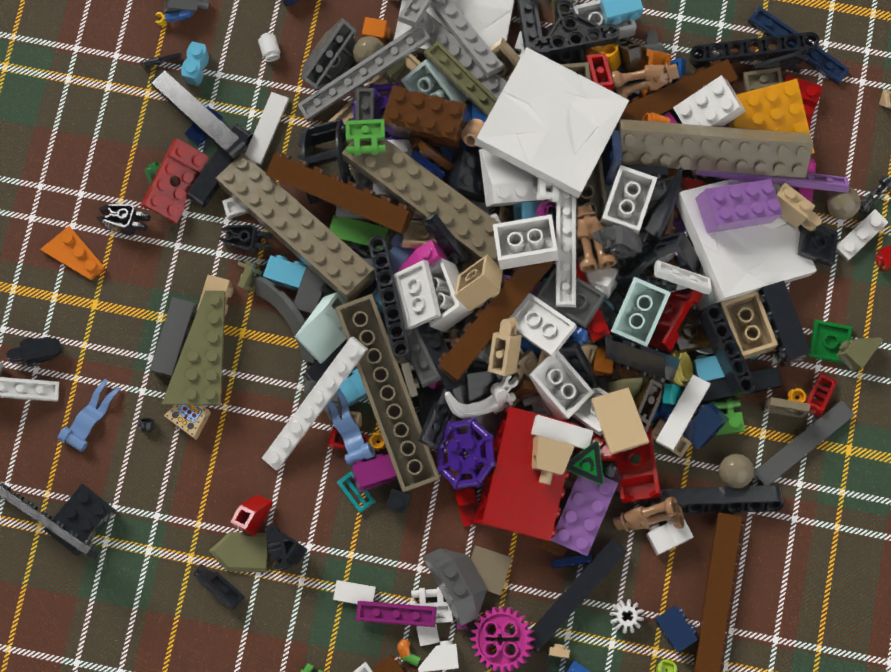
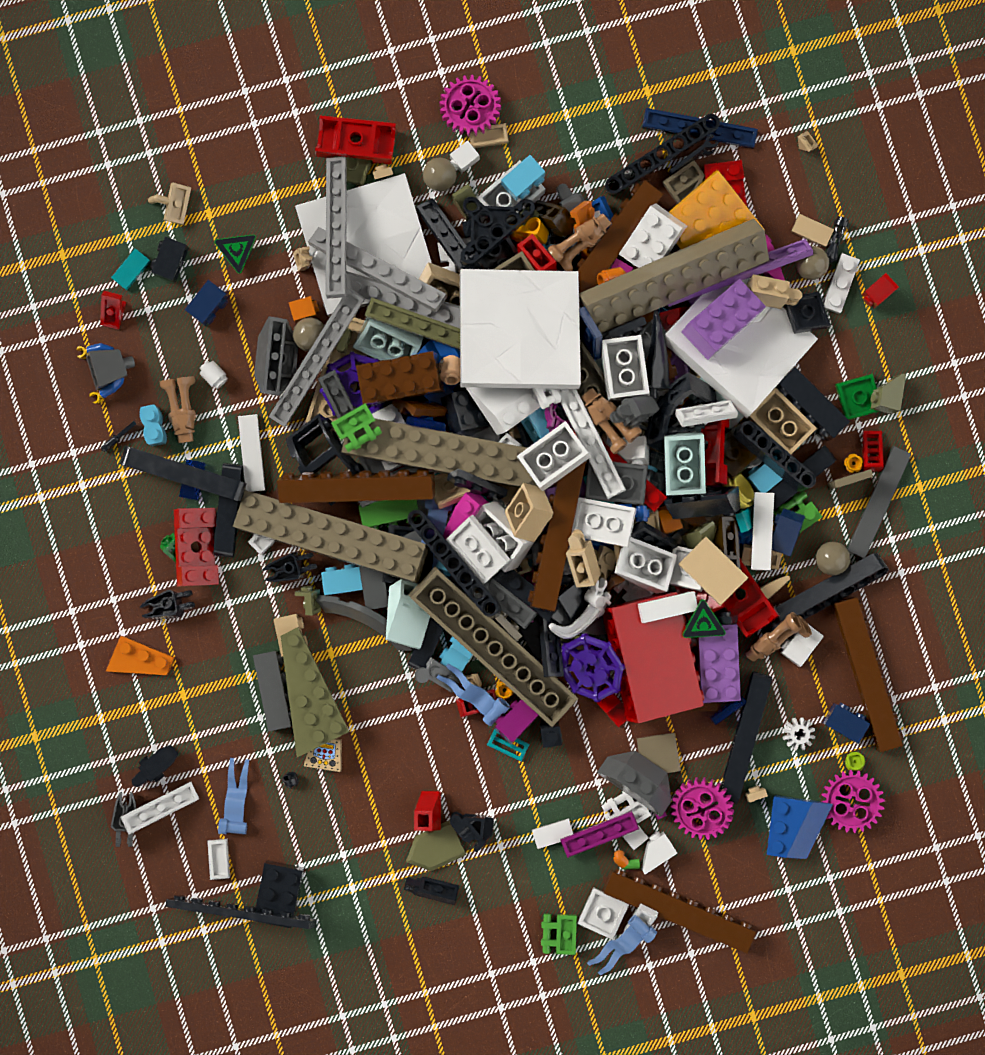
camera: 30 degrees left, 10 degrees up
white plate [262,337,368,470] -> none
tan torso [532,436,575,485] -> none
none -> medium nougat piece [159,376,196,443]
none -> white tile [208,839,230,880]
none -> tan slope [760,575,790,599]
none -> tan tile [791,214,834,248]

